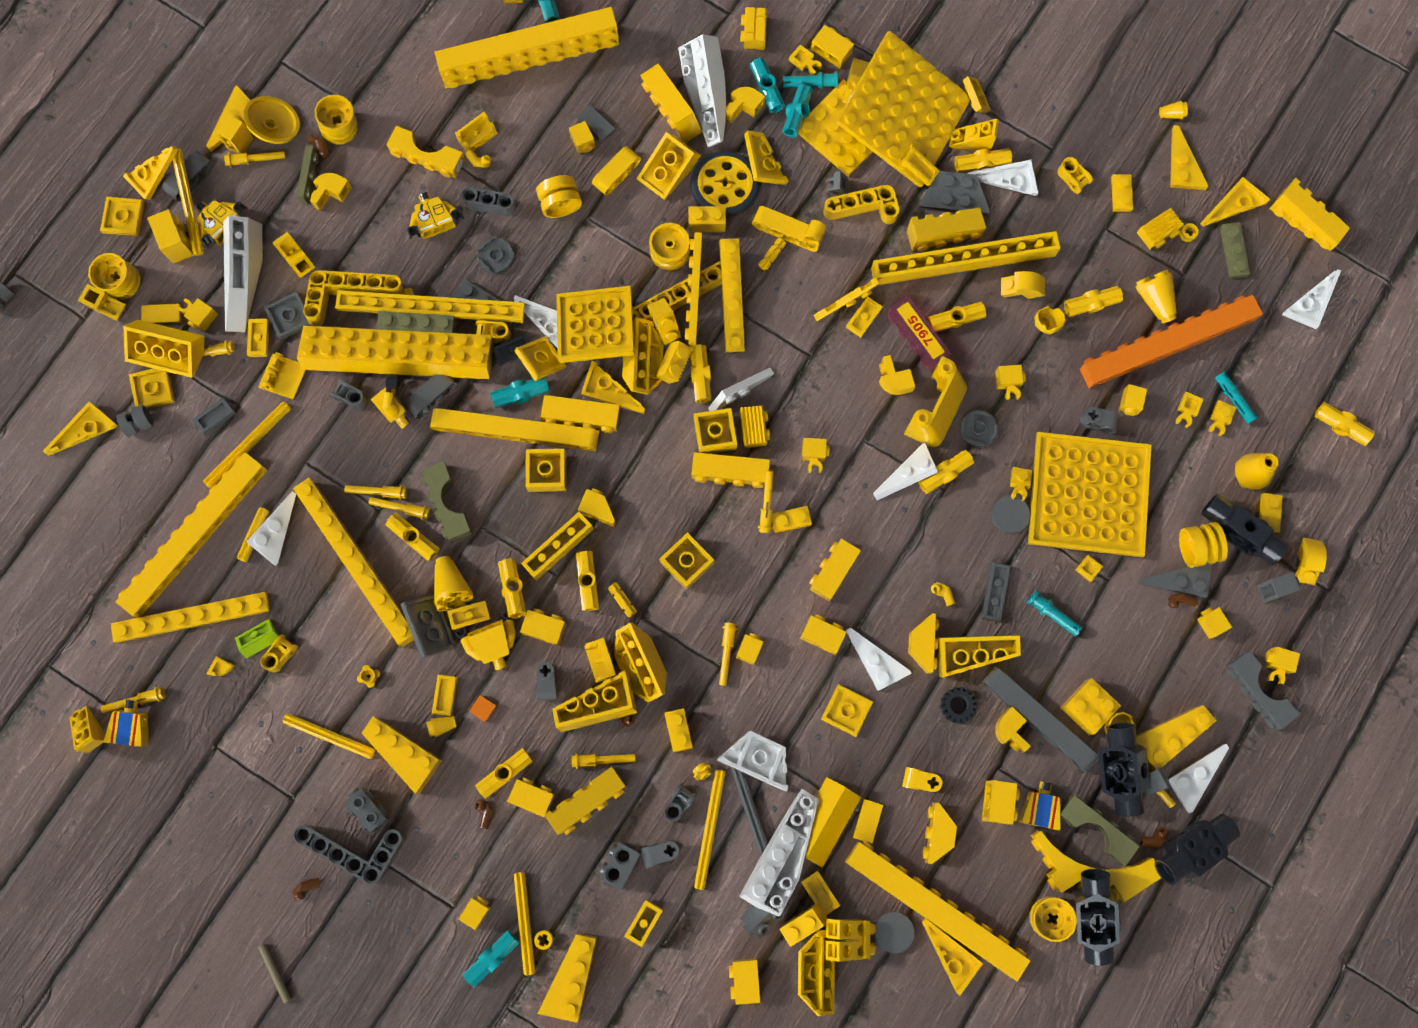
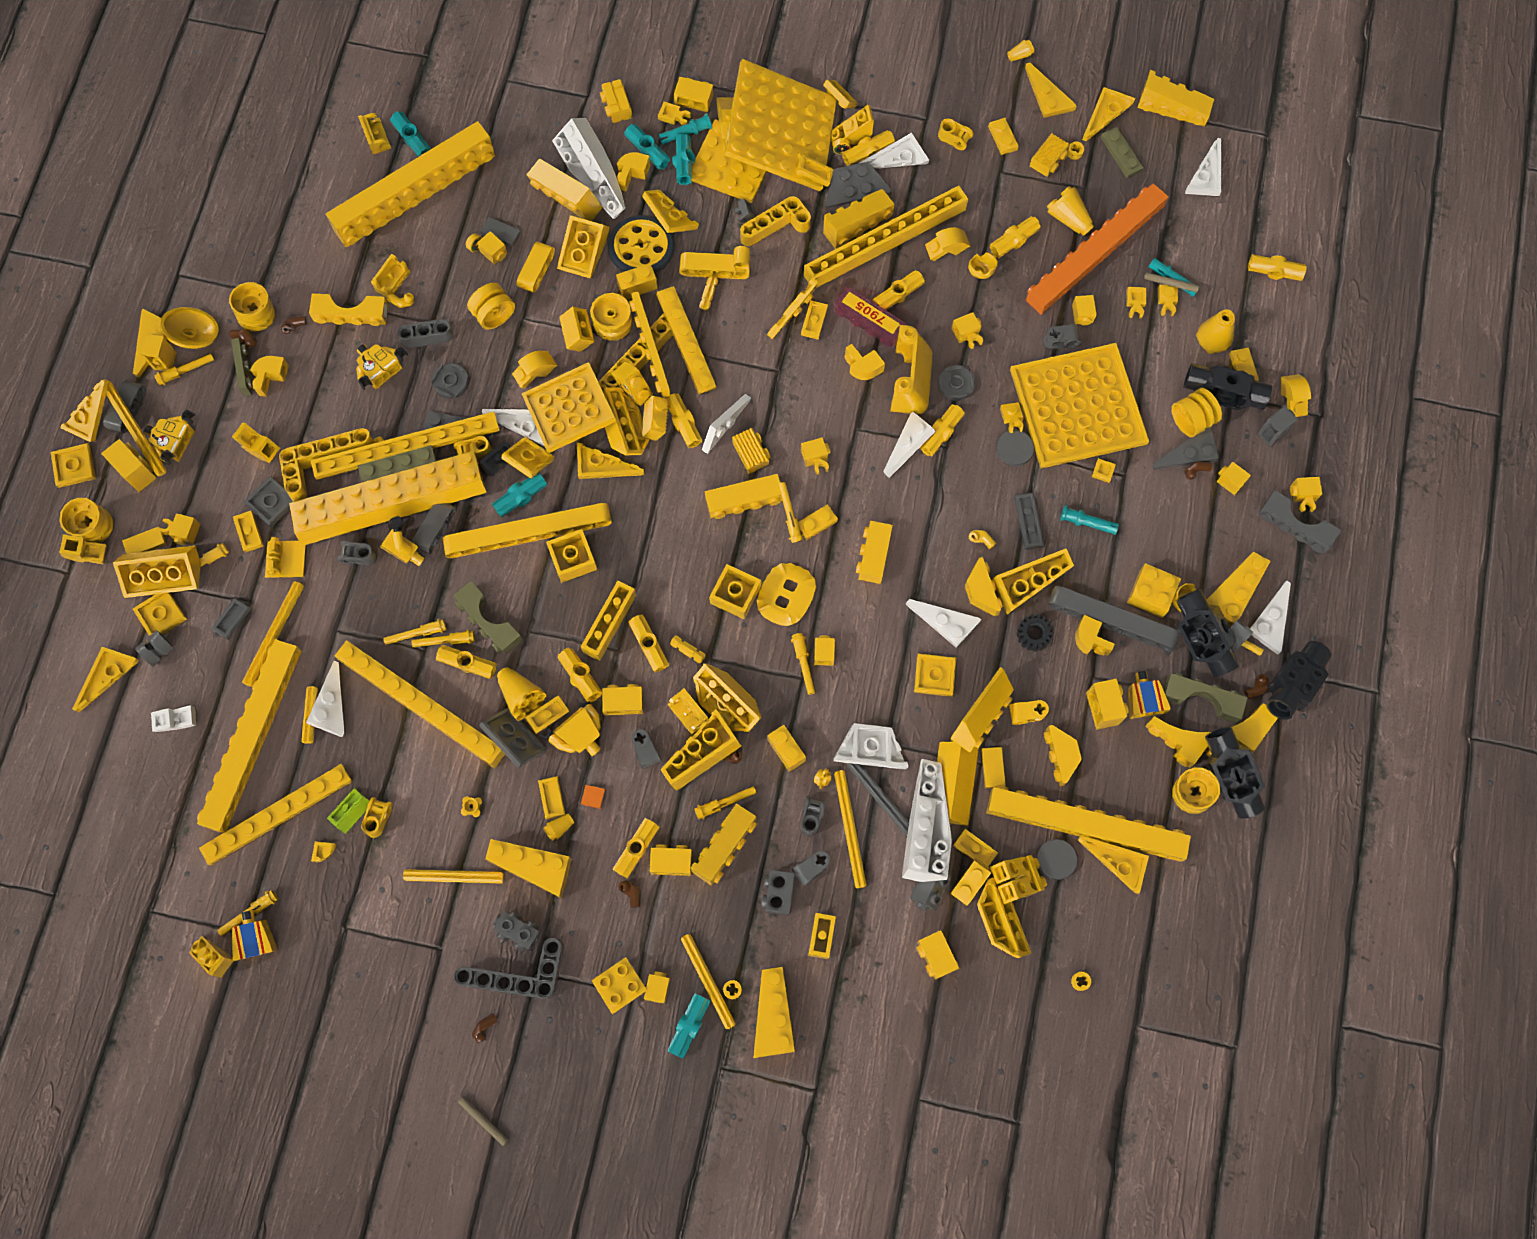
camera: 20 degrees left, 5 degrees down
white wedge [223,216,263,333] -> none
yellow brick [541,395,620,433] -> none
yellow slope [578,488,616,527] -> none
yellow brick [693,408,737,454] -> none
yellow brick [800,615,846,655] -> none
none -> white slope [151,705,197,732]
none -> reddish brown arm [281,316,307,335]
none -> yellow tile [466,233,482,252]
none -> yellow brick [512,350,557,388]
none -> yellow brick [559,306,594,352]
none -> yellow hinge [591,957,647,1014]
none -> yellow piece [757,563,816,626]
none -> tile [833,138,851,155]
none -> yellow slope [951,667,1014,752]
none -> dark tan bar [1144,272,1199,293]

